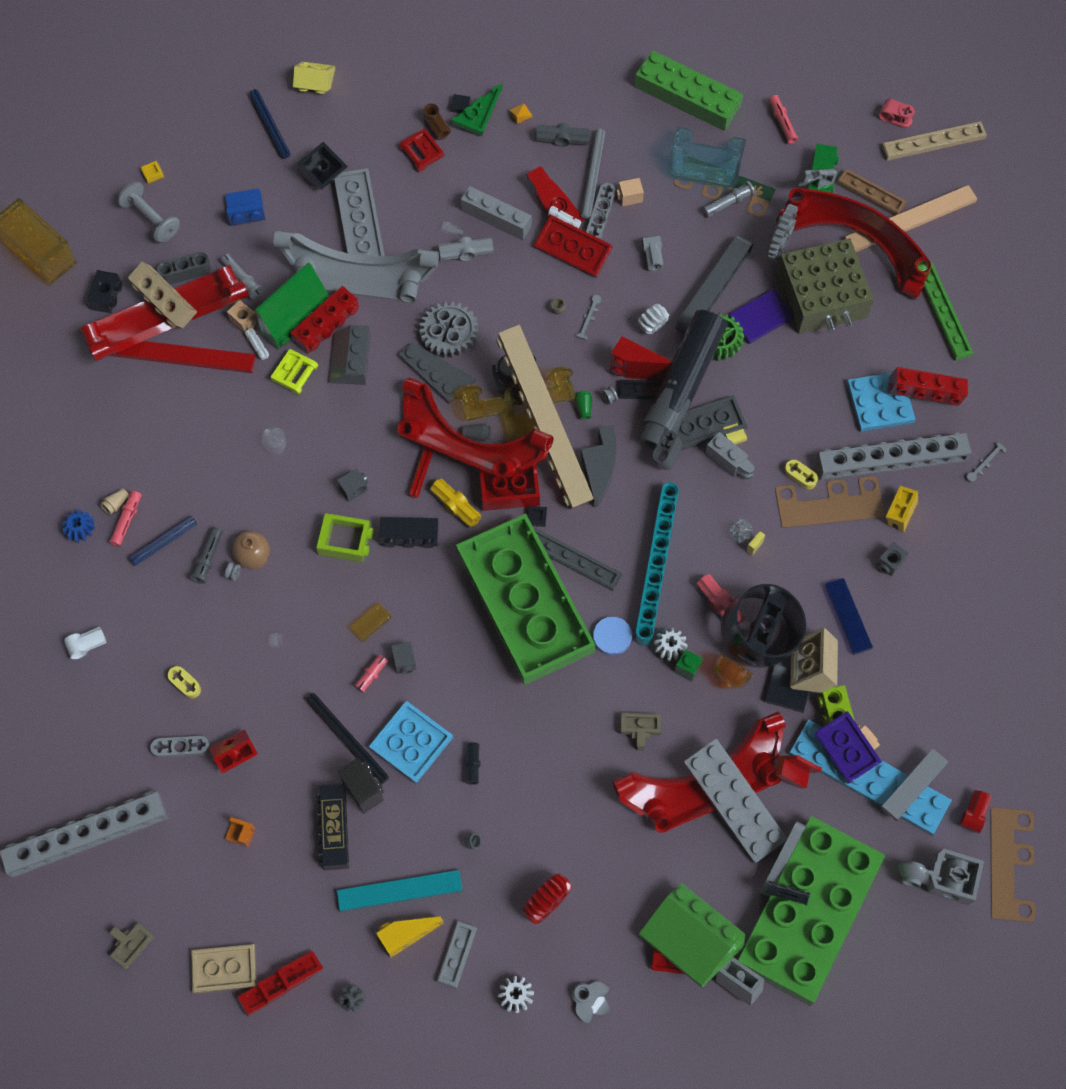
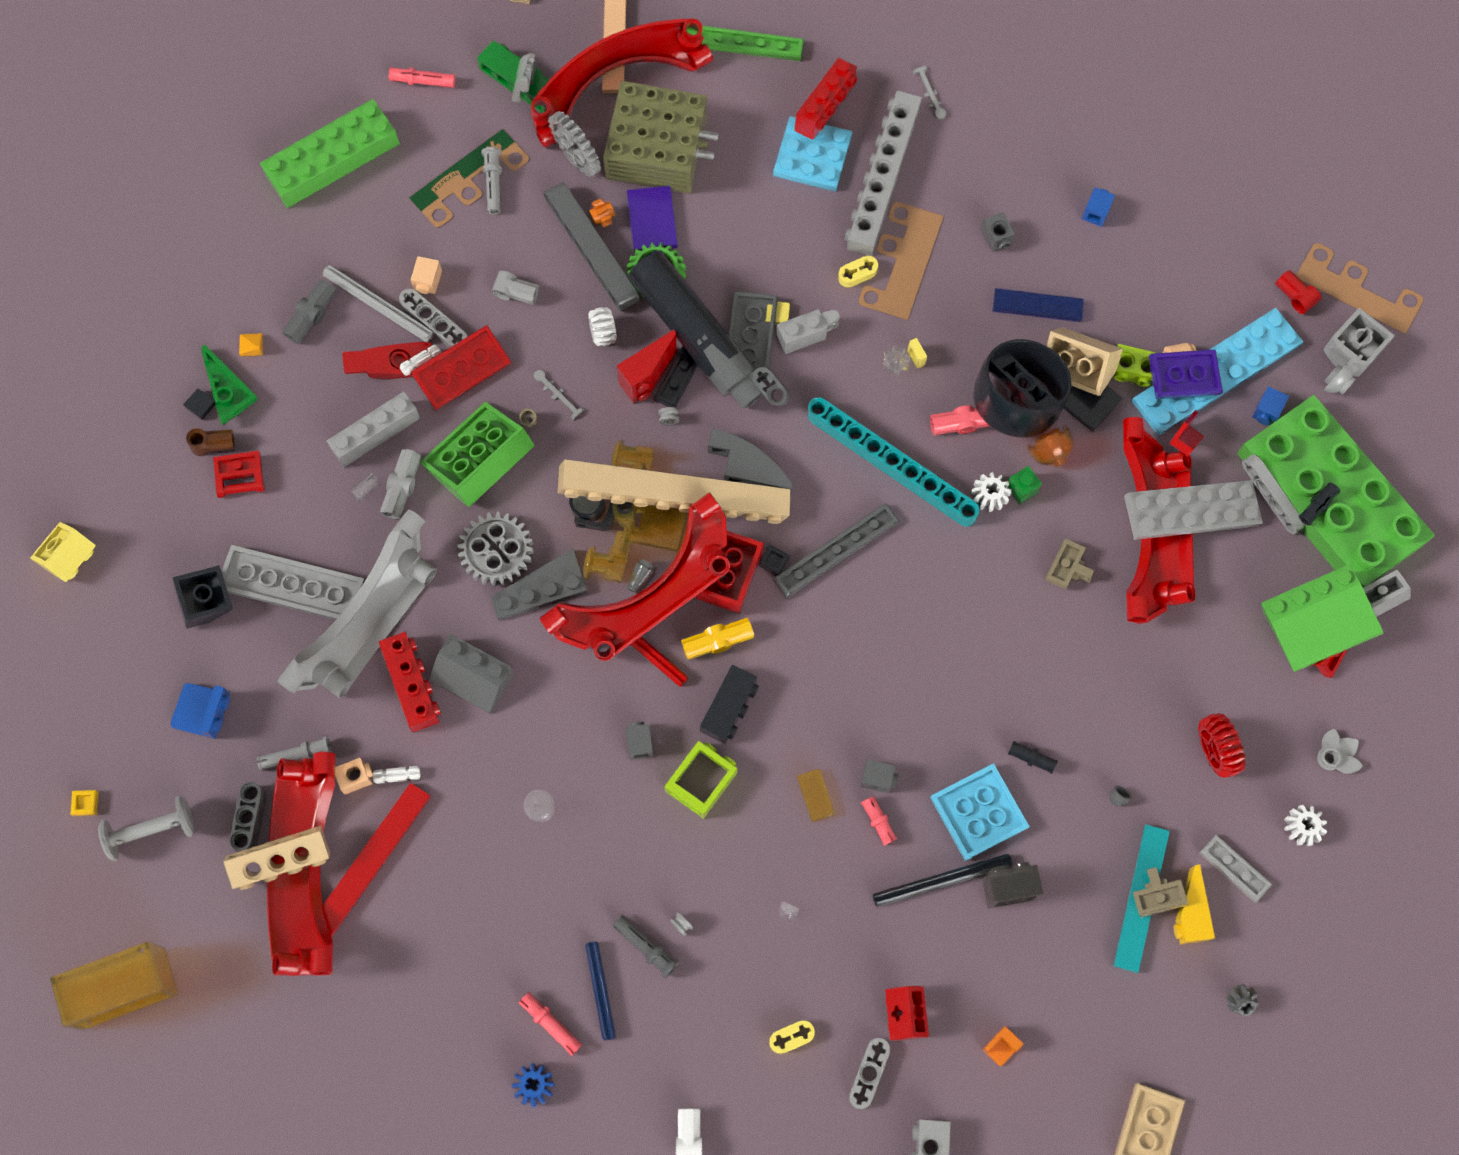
camera: 65 degrees left, 5 degrees up
black brick [86,270,122,314] -> none
tan cone [100,488,129,515] -> none
medium nougat cylinder [232,531,271,570] -> none
red slope [237,951,323,1017] -> none
dark blue axle [250,89,291,159] -> none
green slope [255,262,329,349] -> none
neon yellow plate [270,349,318,395] -> none
black brick [316,784,349,871] -> none
bright green plate [456,514,596,685] -> none
green cone [574,391,592,420] -> none
light blue tile [593,617,632,655] -> none
clear light blue windscreen [668,126,746,188] -> none
medium nougat tile [836,168,907,216] -> none
light grey tile [881,749,948,821] -> none
yellow hinge [886,486,918,532] -> none
none -> bright green slope [420,402,535,507]
none -> orange gear [589,199,616,228]
none -> blue brick [1082,187,1115,227]
none -> dark tan hinge [1133,867,1189,918]
none -> blue brick [1252,386,1289,425]

